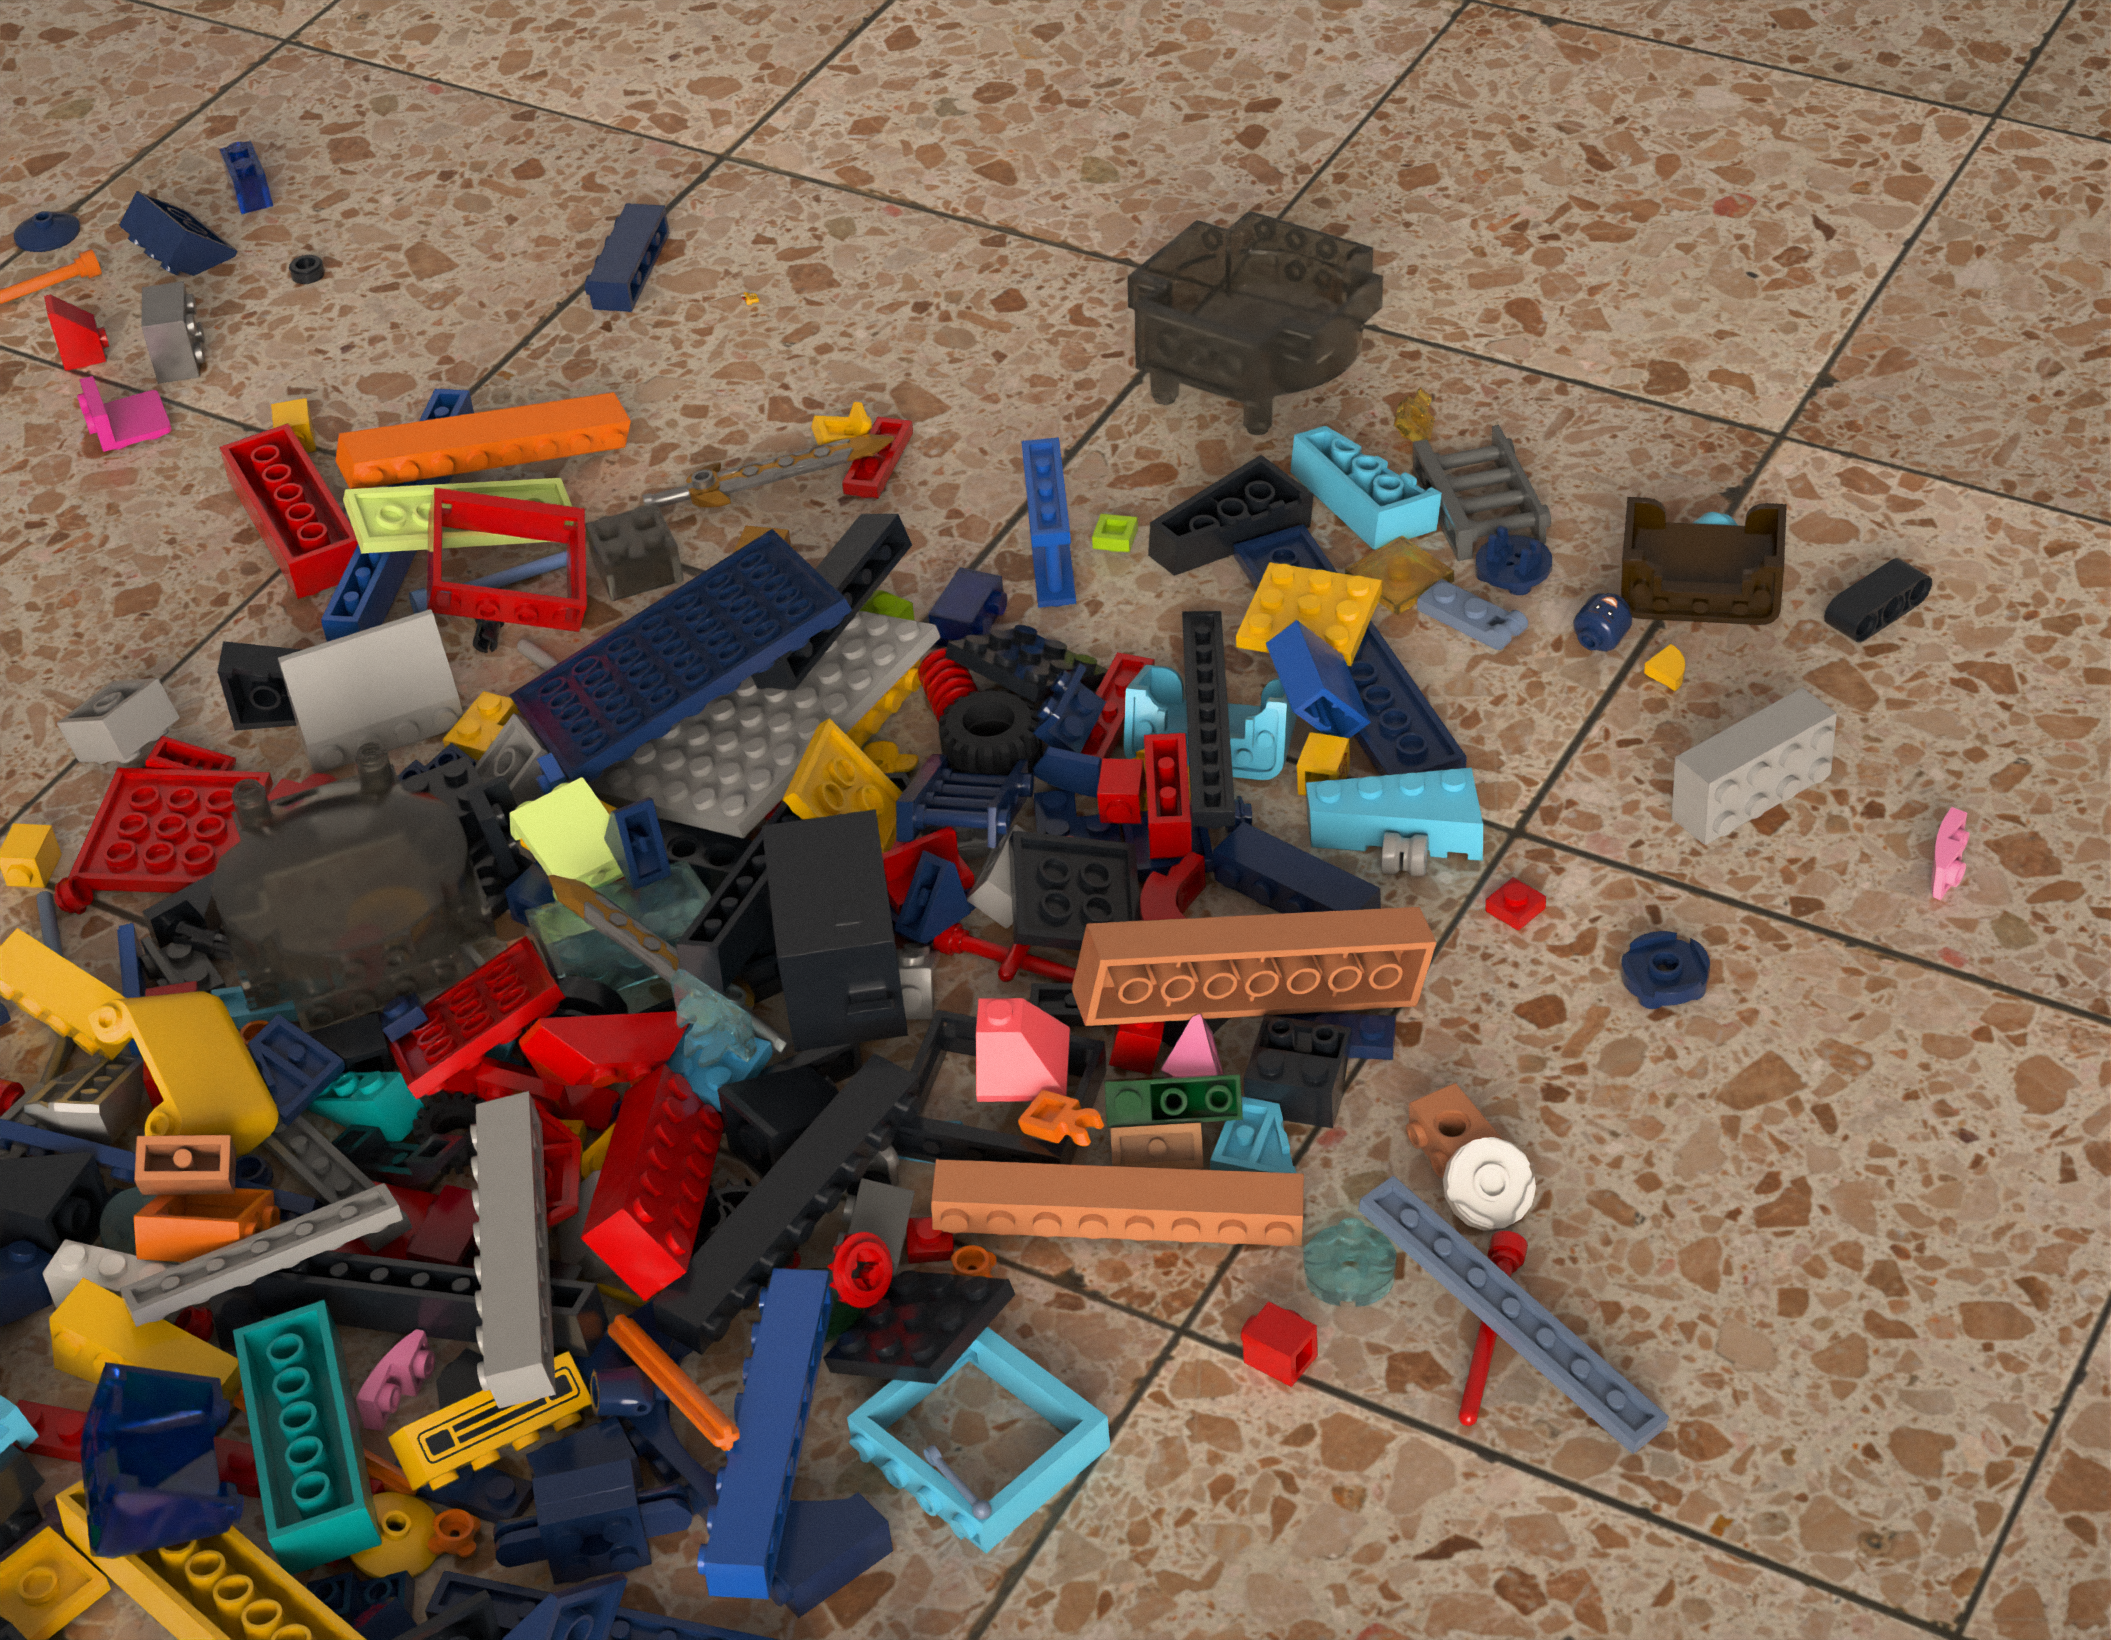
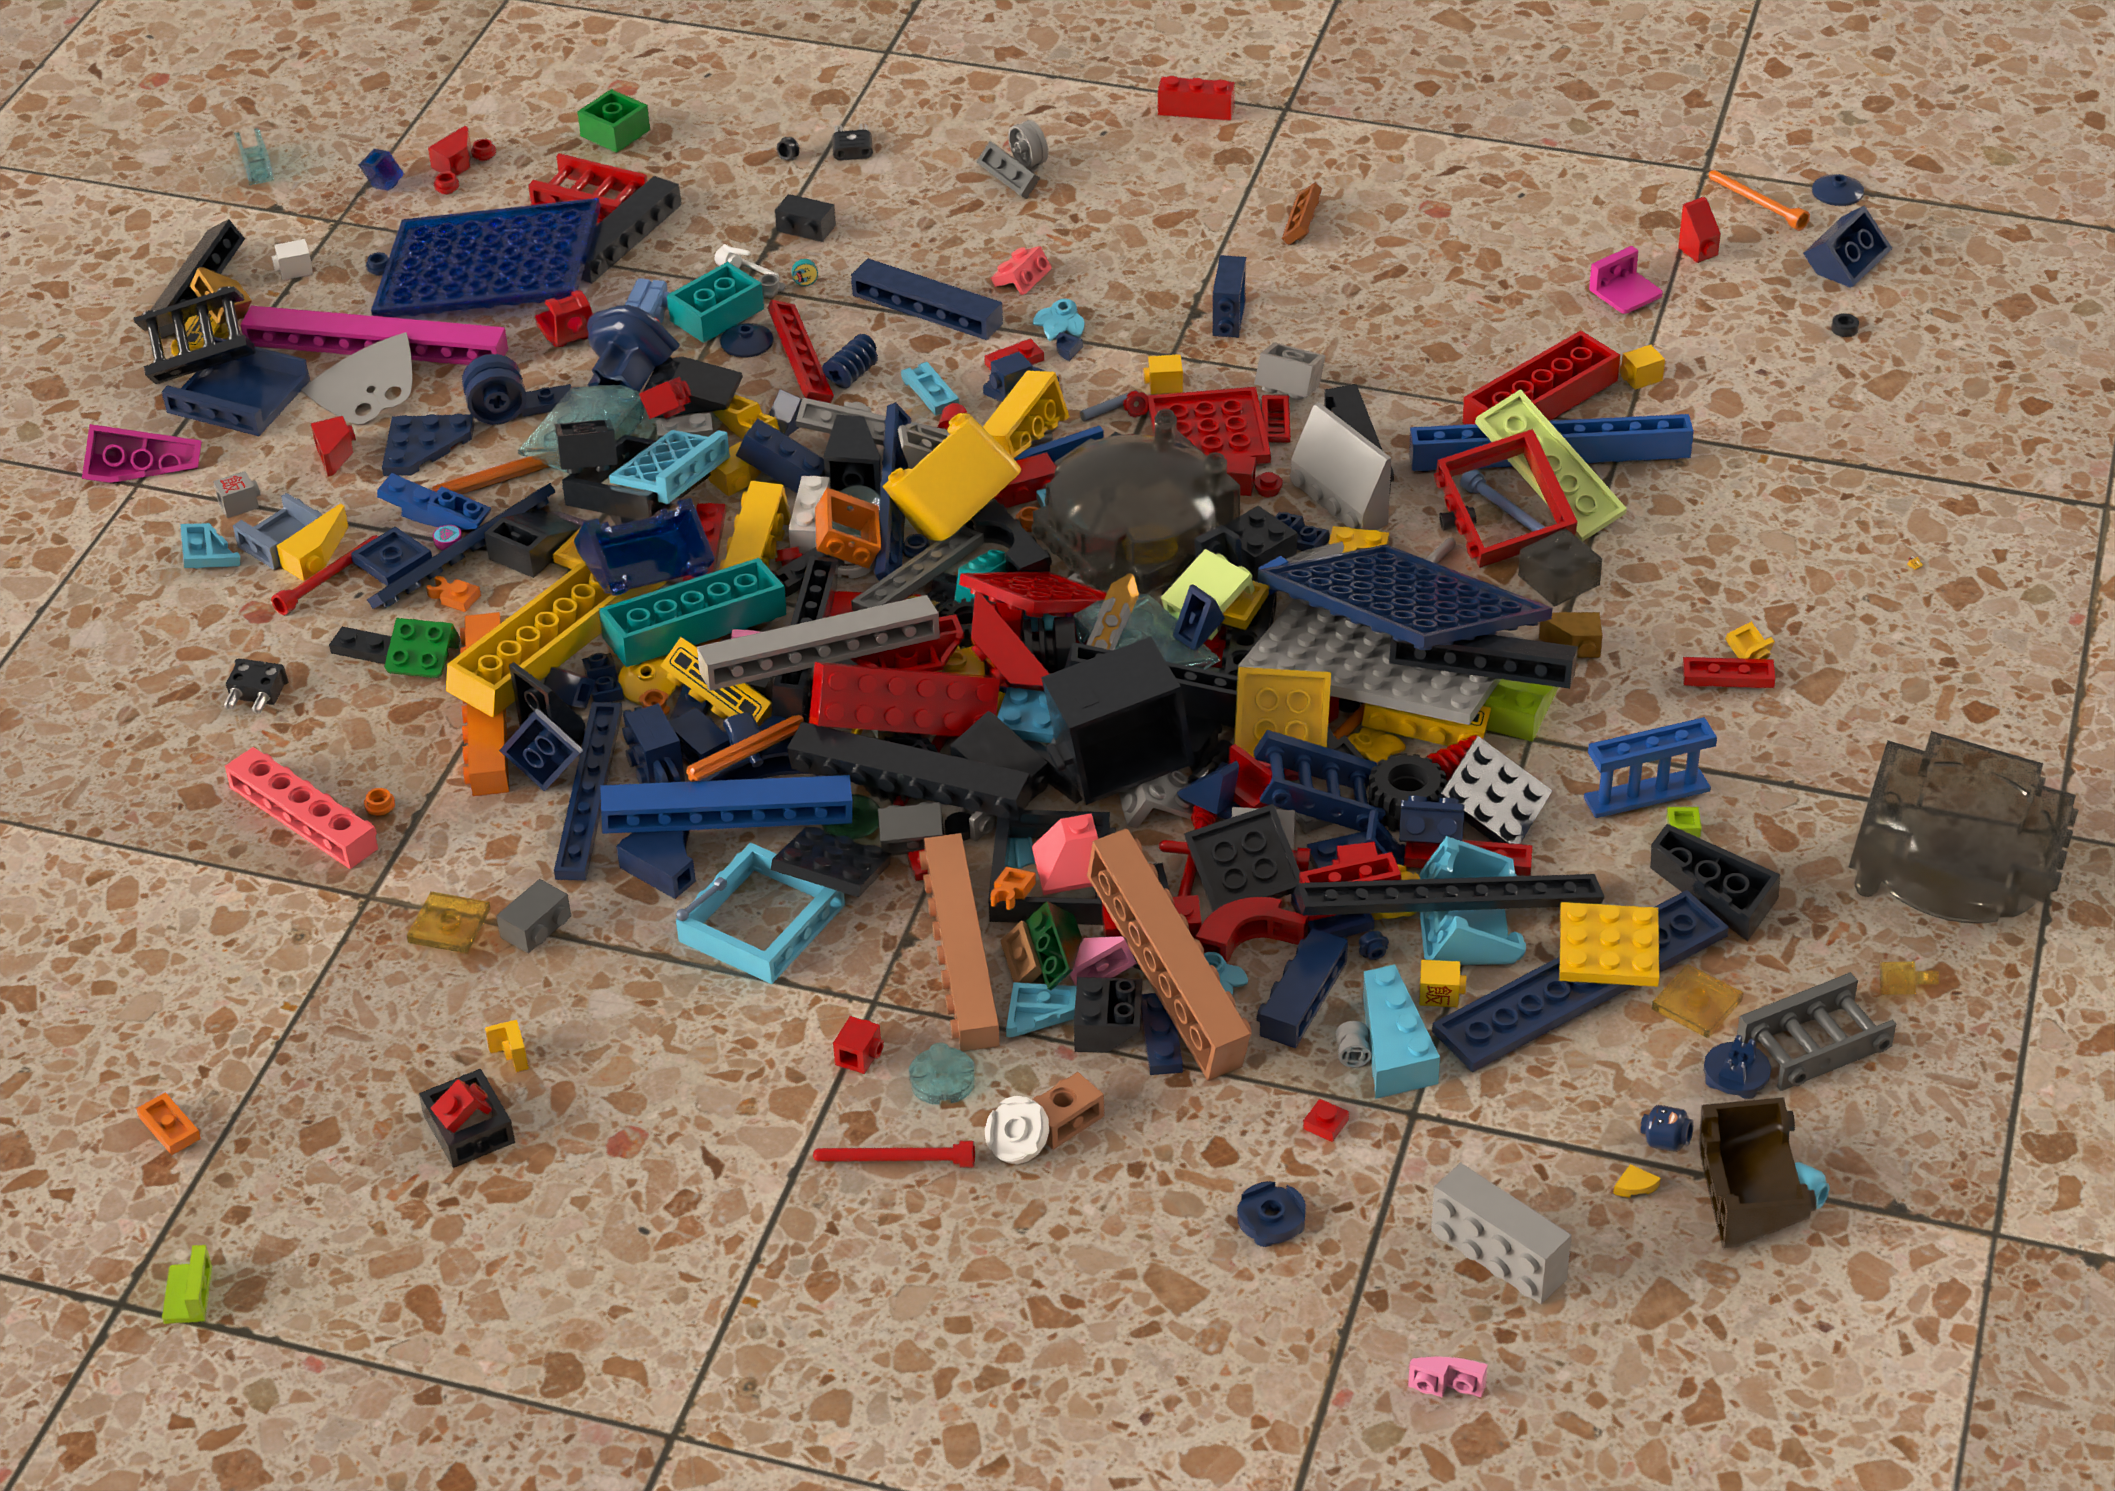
camera: 75 degrees right, 0 degrees up
light grey plate [119,1183,403,1327] -> none
nougat brick [134,1135,237,1195] -> none
flat silver brick [141,281,205,384] -> none
clear blue brick [219,140,273,215] -> none
dark blue wing [248,1014,346,1126] -> none
orange brick [335,392,631,489] -> none
dark blue plate [379,992,428,1043] -> none
dark blue brick [585,203,670,312] -> none
flat silver sword [642,434,894,513] -> none
clear light blue piece [669,968,757,1068] -> none
red gear [827,1232,893,1308] -> none
clear blue brick [928,567,1008,647] -> none
orange plate [950,1245,997,1278] -> none
blue brick [1266,620,1371,738] -> none
medium azure wedge [1290,426,1442,550] -> none
sand blue plate [1358,1175,1669,1454] -> none
sand blue plate [1417,579,1528,650] -> none
black beam [1824,558,1932,643] -> none

